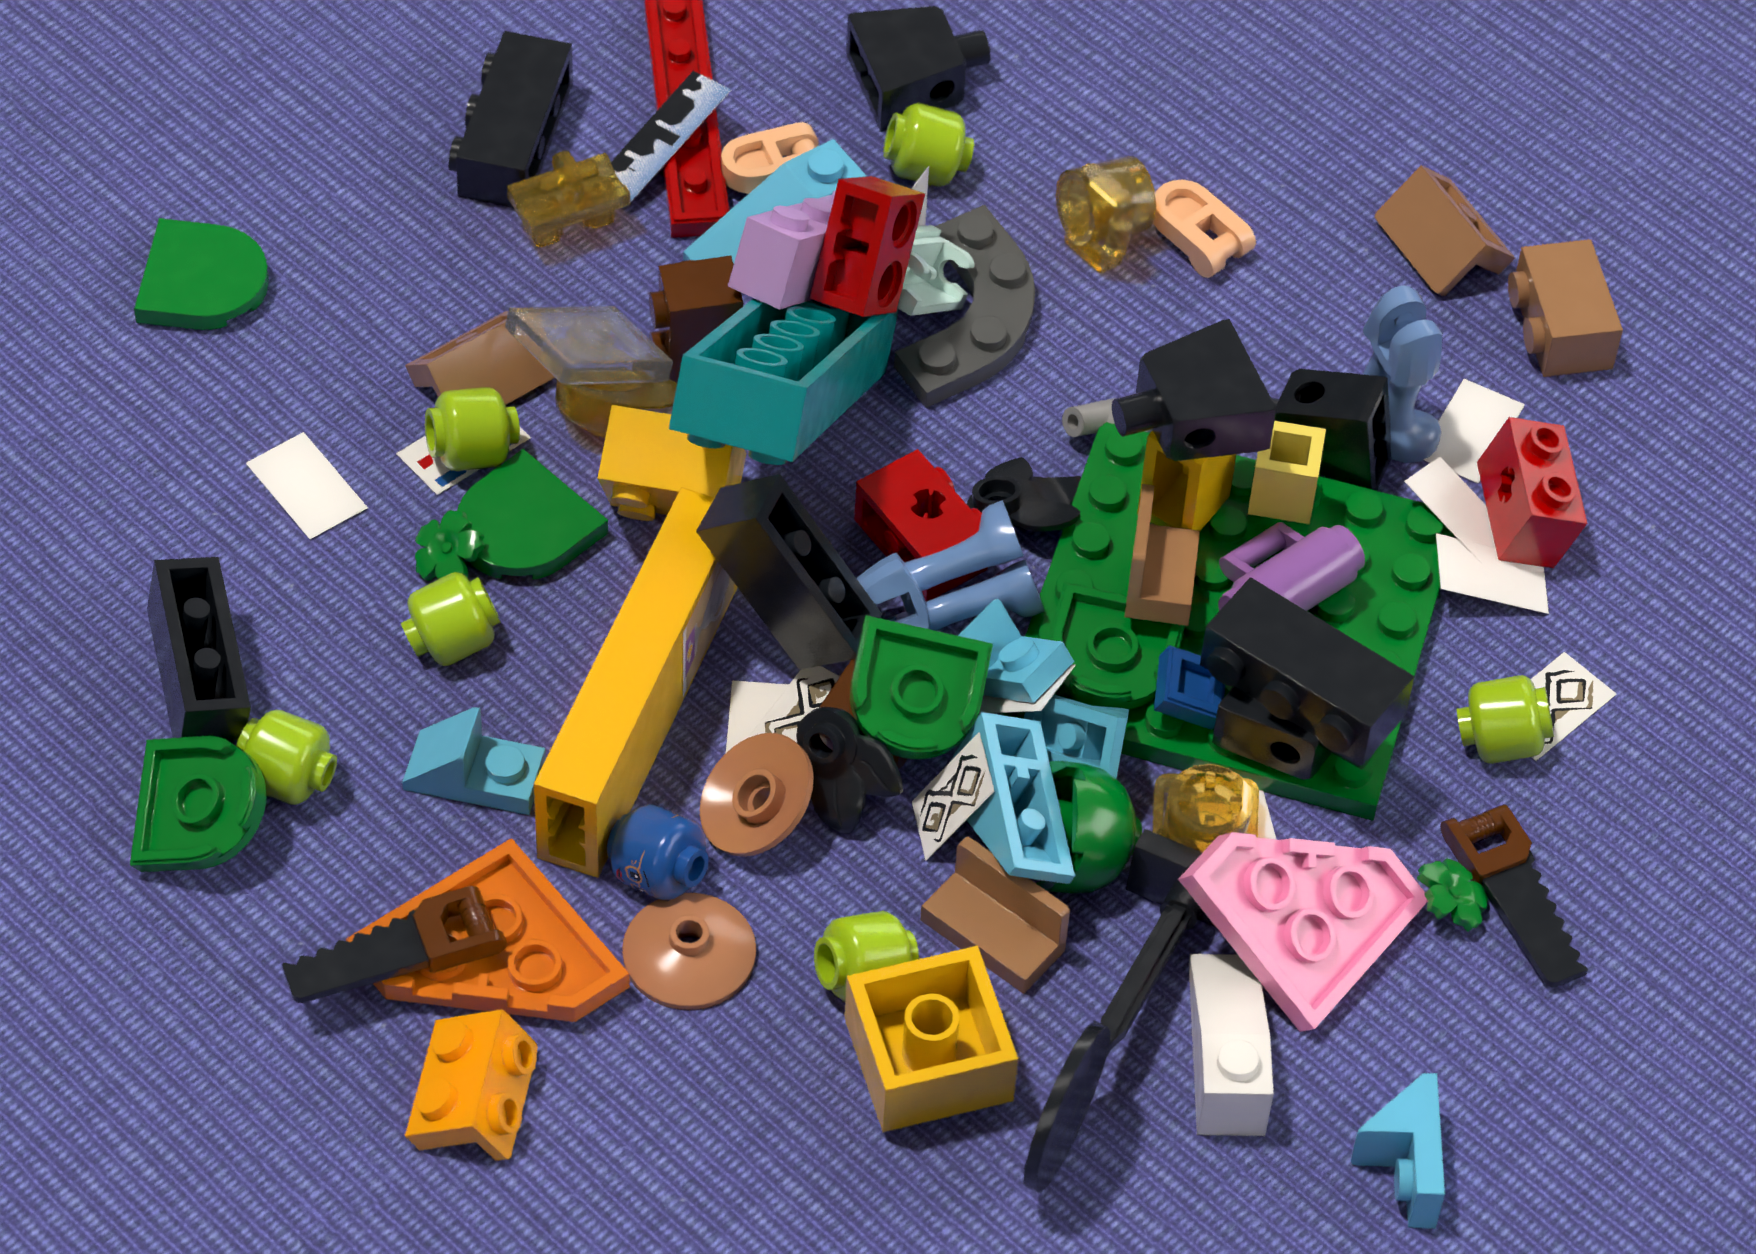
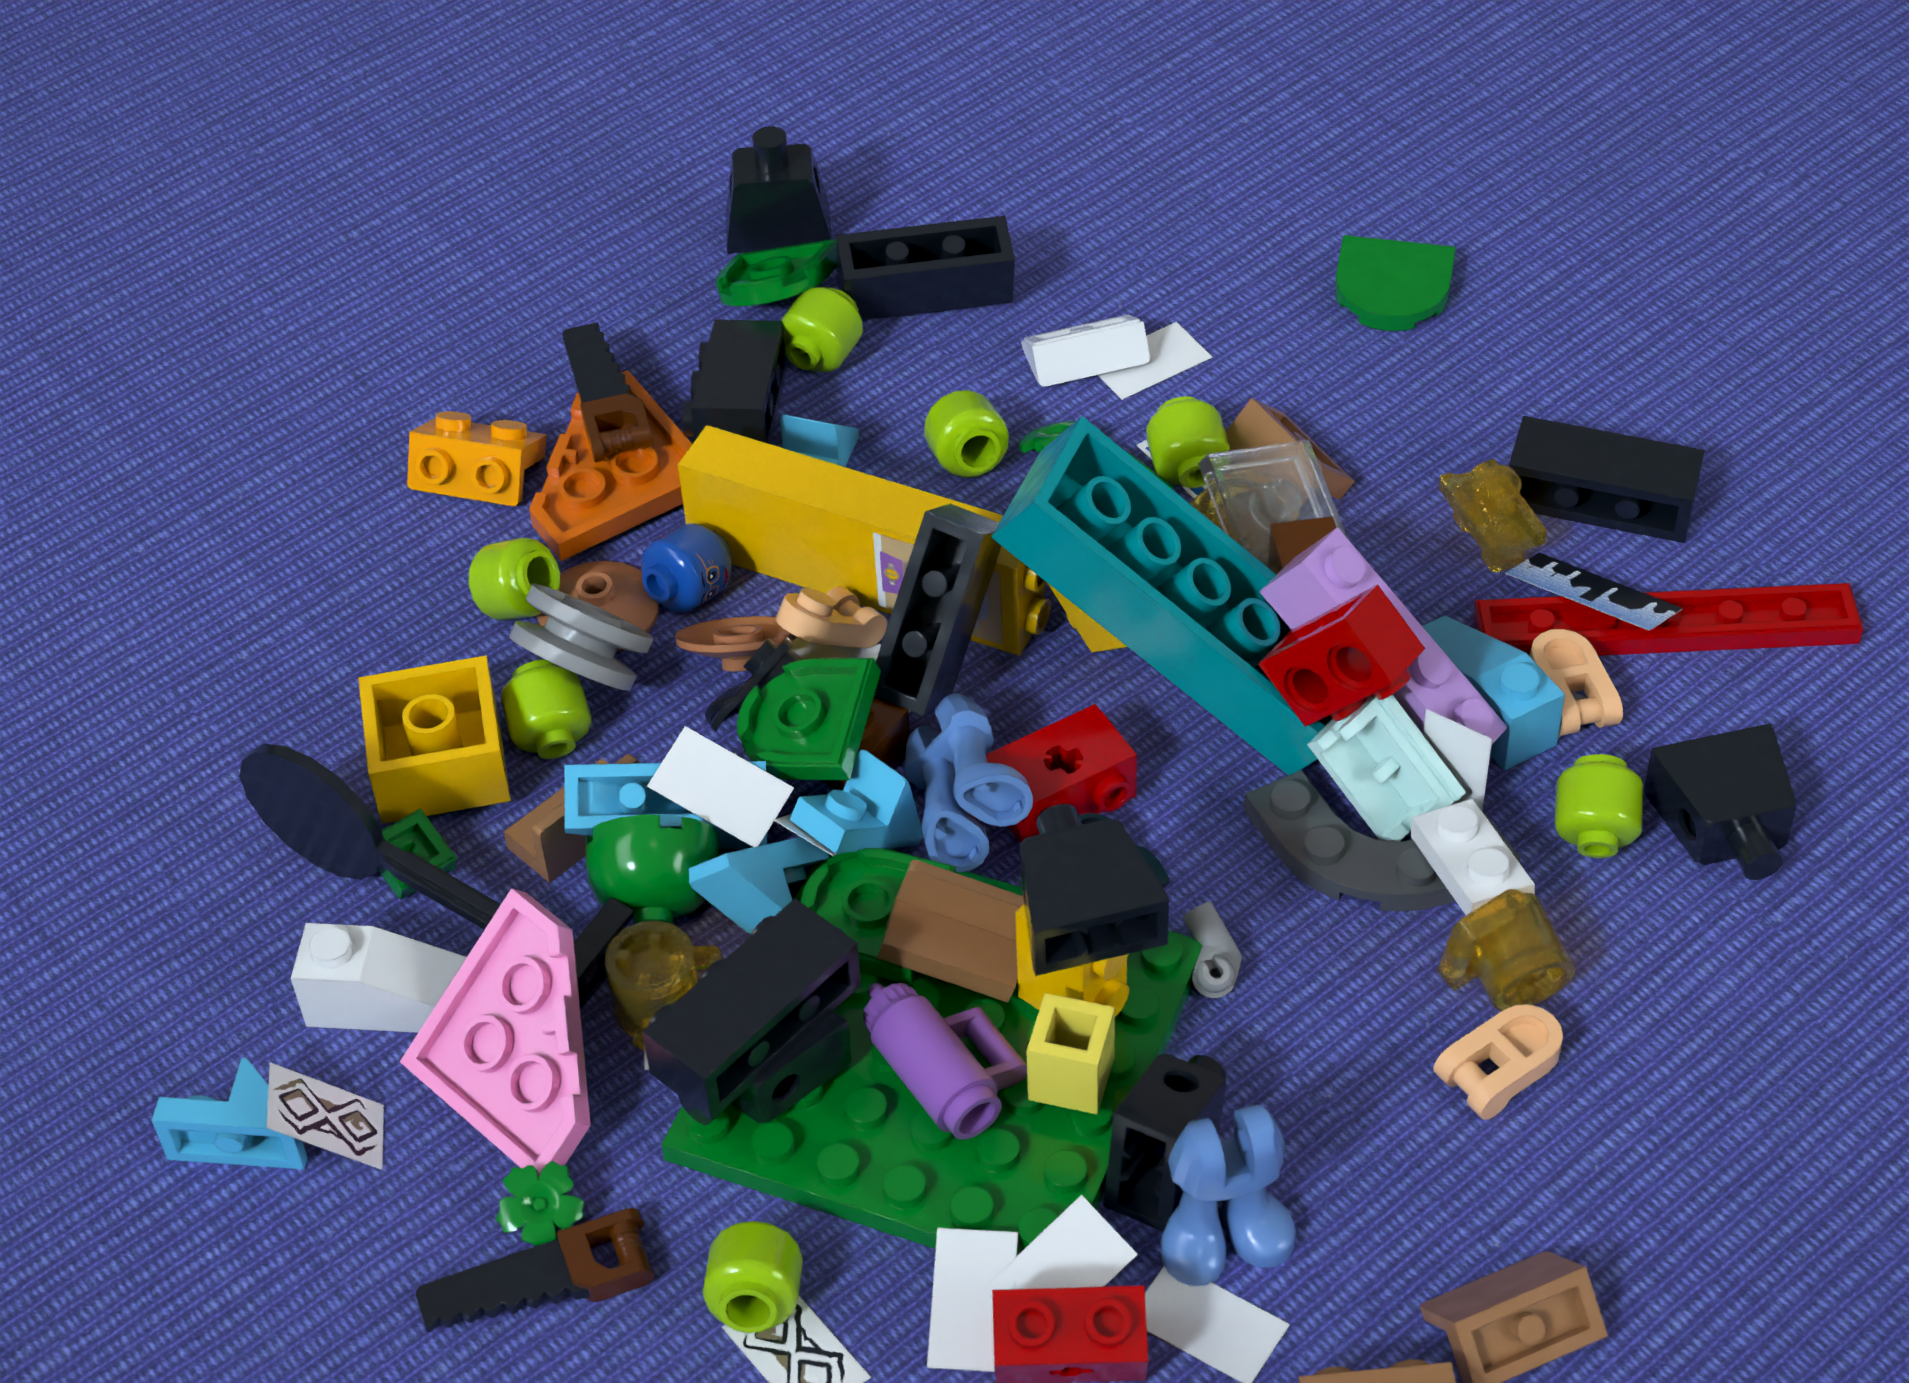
camera: 100 degrees right, 5 degrees down
none -> white sticker [267,1062,384,1170]
none -> green tile [378,809,457,900]
none -> lime head [468,537,560,621]
none -> light grey wheel [509,583,653,691]
none -> white sticker [647,726,794,847]
none -> black brick [682,320,787,444]
none -> black torso [726,126,832,254]
none -> light nougat plate [775,586,888,648]
none -> white slope [1021,314,1150,387]
none -> white plate [1411,799,1535,923]

